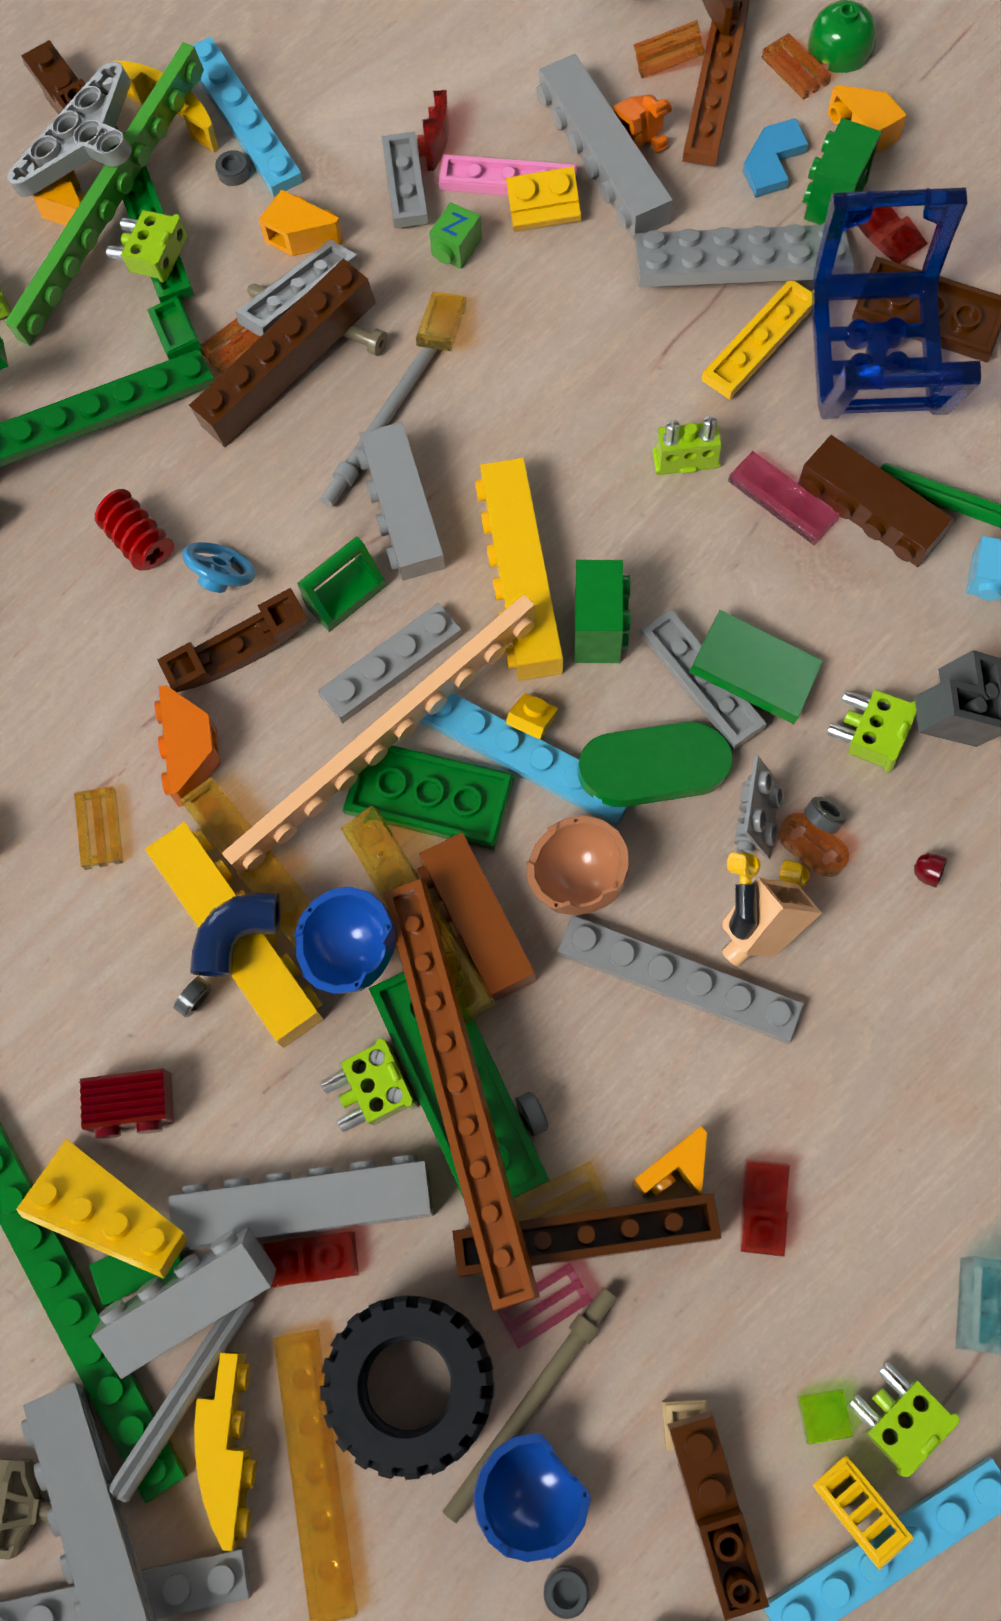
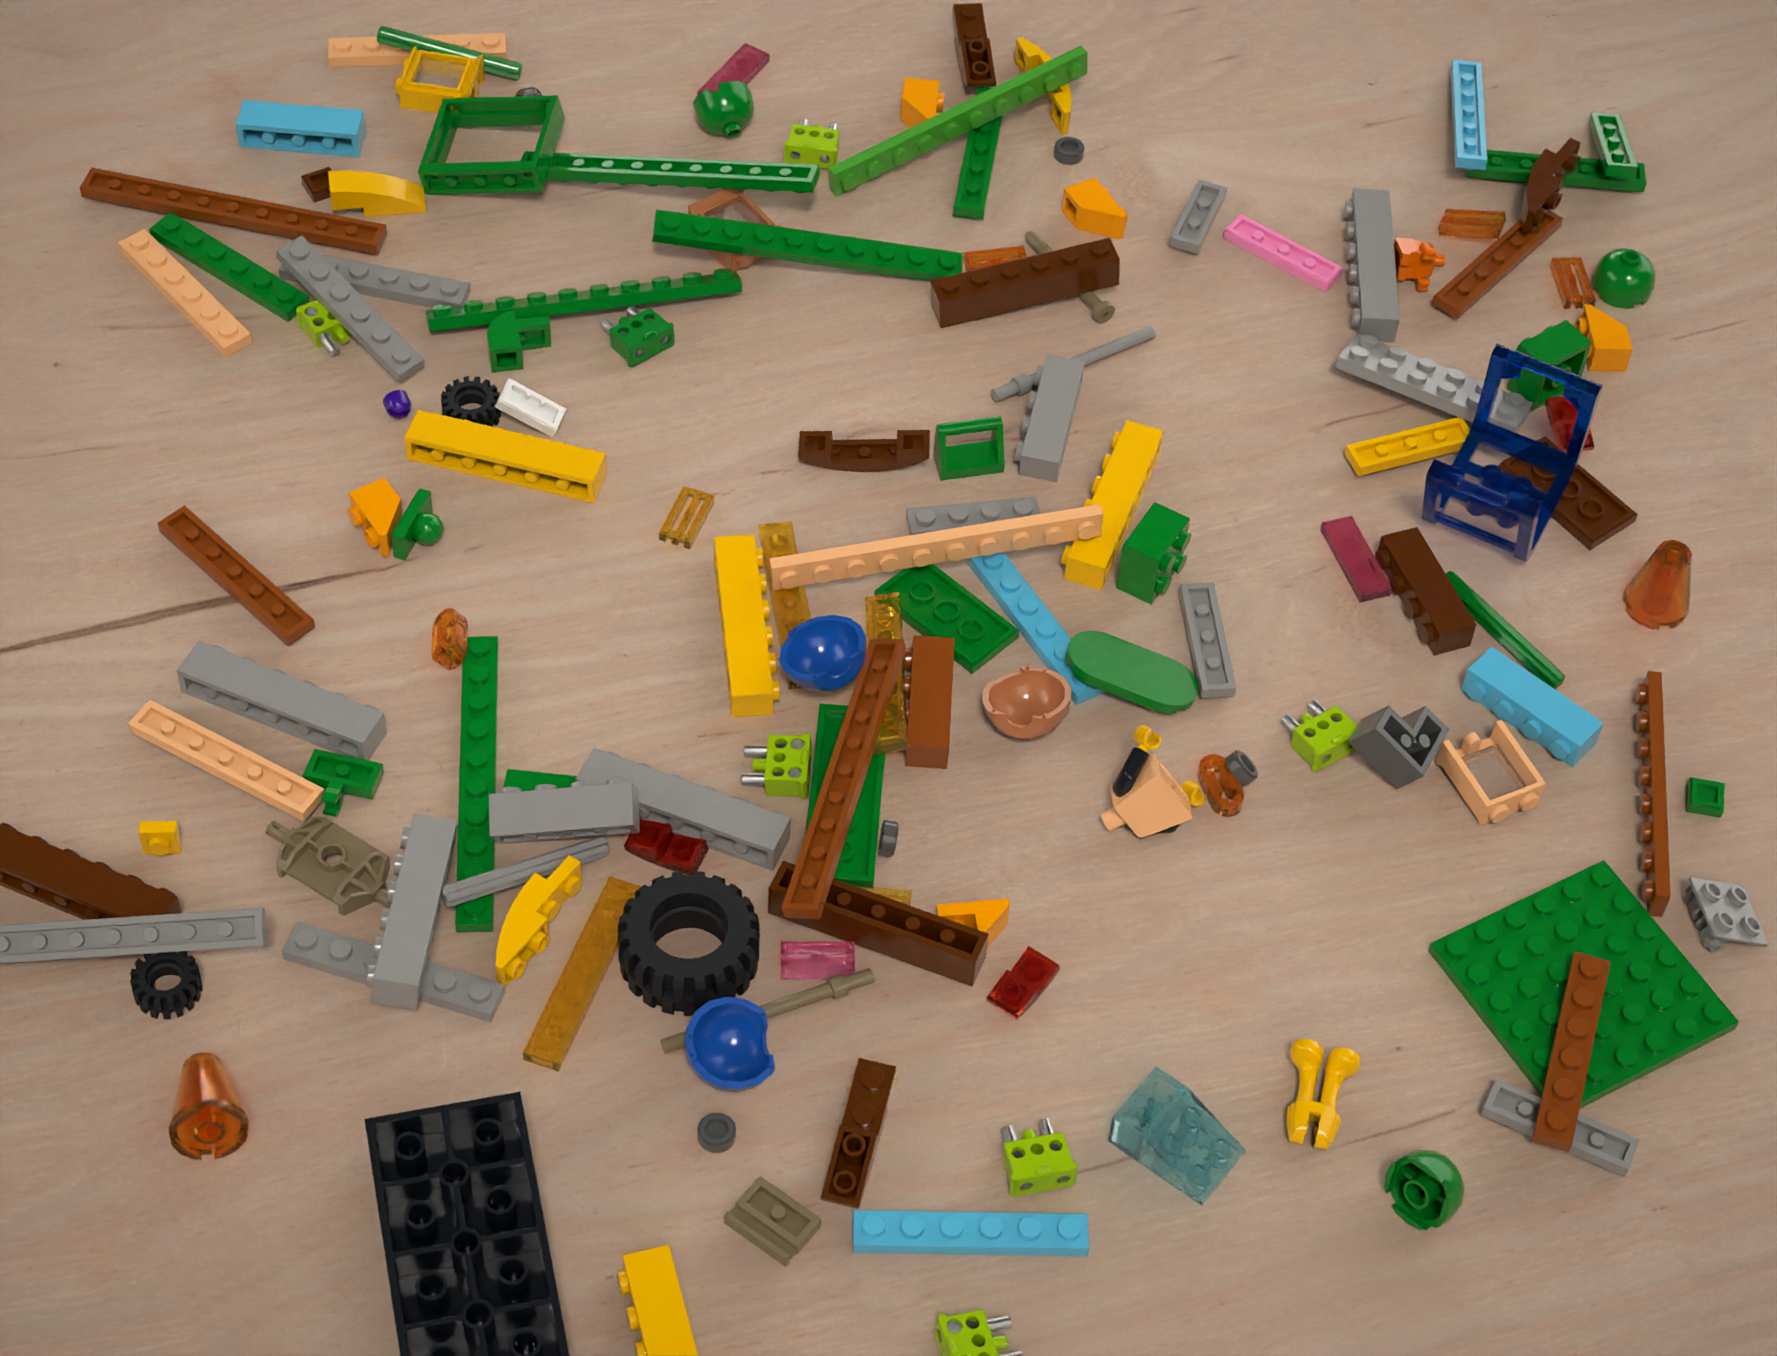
camera: 20 degrees right, 20 degrees down
light grey beam [7,62,132,197] -> none
yellow wing [16,1139,188,1278] -> none
dark red brick [79,1068,174,1139] -> none
red piece [95,489,174,571] -> none
lime piece [106,210,188,282] -> none
green tile [147,295,203,360] -> none
orange slope [154,685,220,807] -> none
dark grey tile [173,976,211,1017] -> none
dark azure piece [182,542,256,593] -> none
dark blue cylinder [190,893,281,977] -> none
medium azure plate [192,36,303,197] -> none
light grey plate [236,239,358,337] -> none
clear yellow tile [416,291,466,351] -> none
clear red slope [417,90,449,171] -> none
bright green brick [429,202,482,269] -> none
yellow plate [505,692,559,740] -> none
yellow plate [506,166,581,232] -> none
light grey plate [558,915,803,1044] -> none
lime piece [652,415,721,475] -> none
green tile [689,610,823,724] -> none
light grey hinge [734,755,784,859] -> none
dark azure tile [743,118,808,197] -> none
clear neon green plate [797,1389,853,1445] -> none
yellow slope [813,1456,914,1571] -> none
dark red hinge [914,853,947,888] -> none

